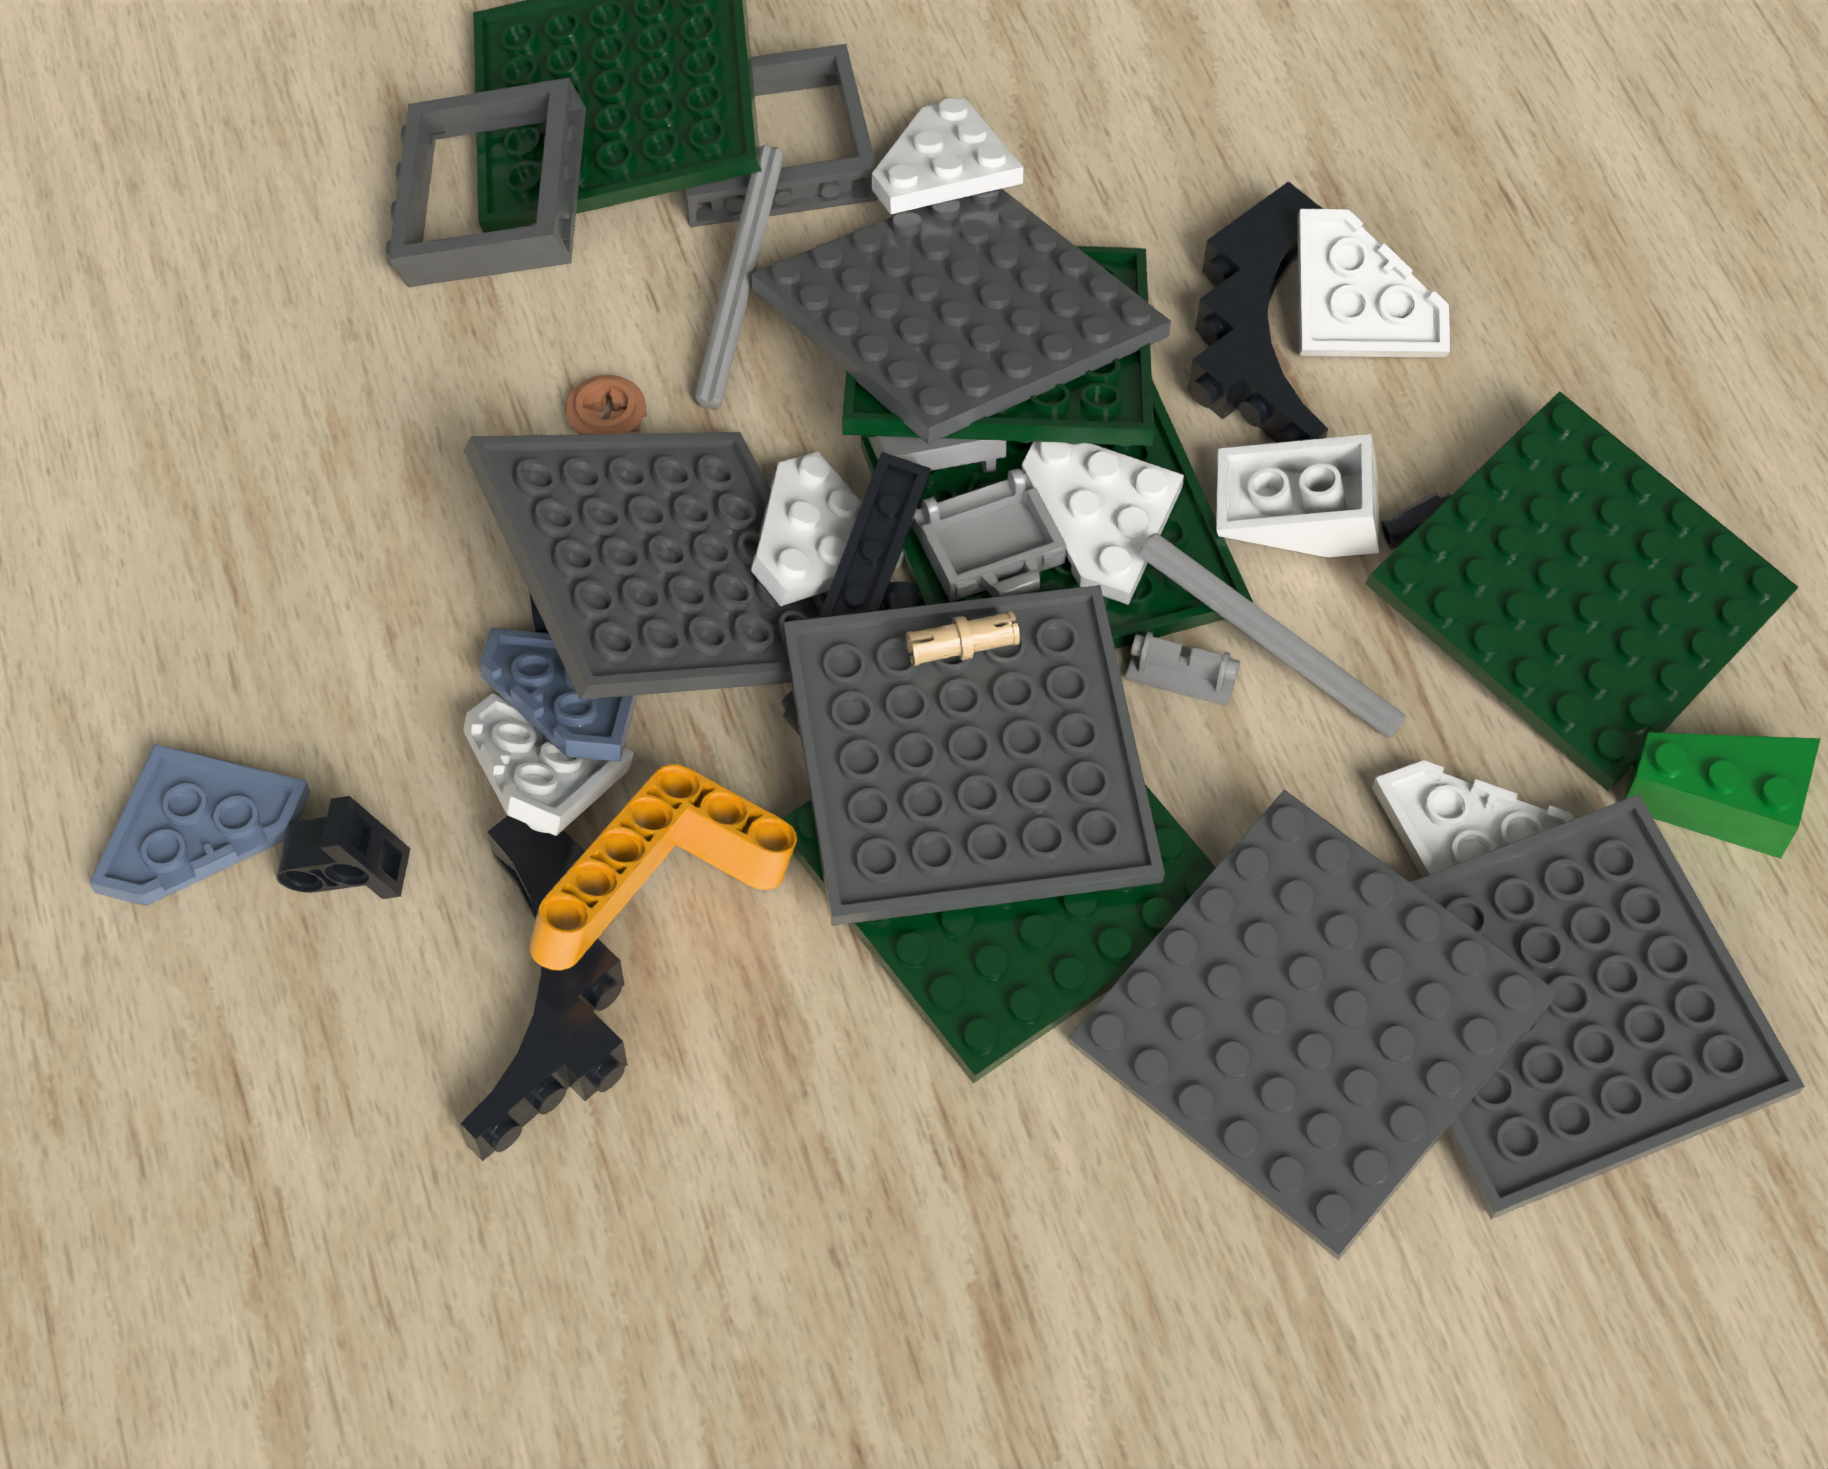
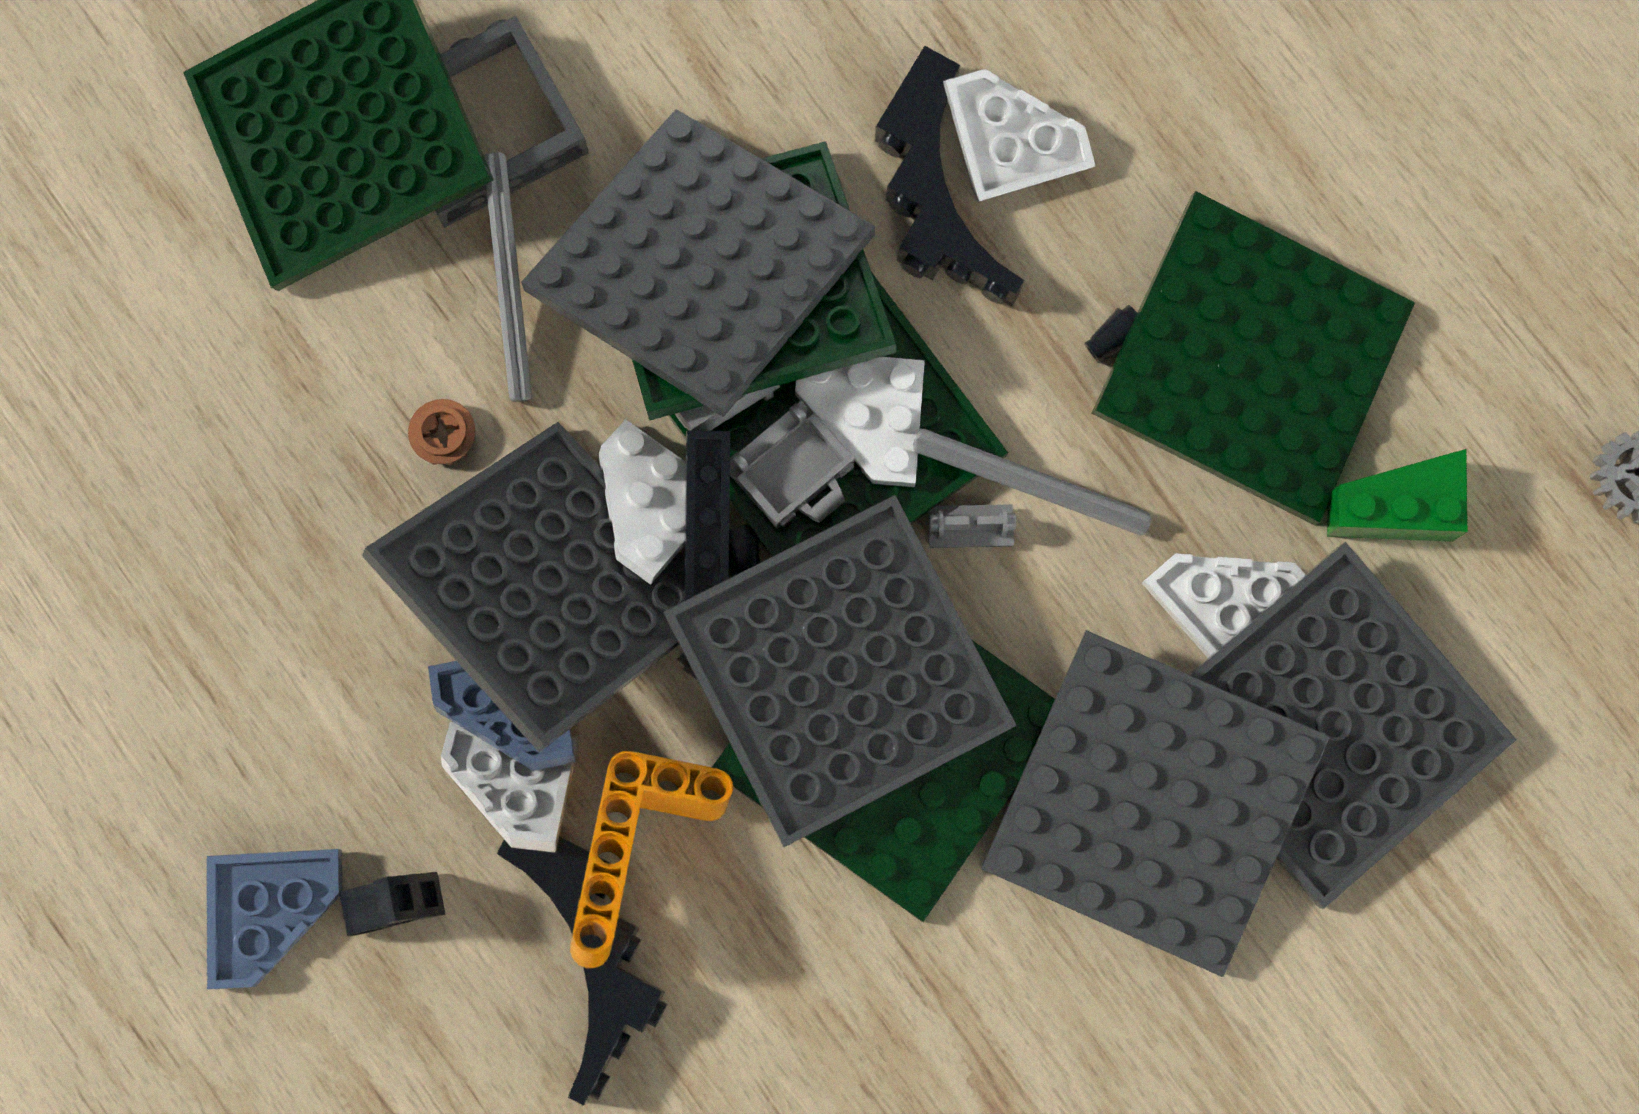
camera: 20 degrees left, 20 degrees up
dark grey window [386,78,586,287] -> none
white plate [872,98,1023,214] -> none
tan pin [906,610,1020,666] -> none
white slope [1217,434,1380,558] -> none

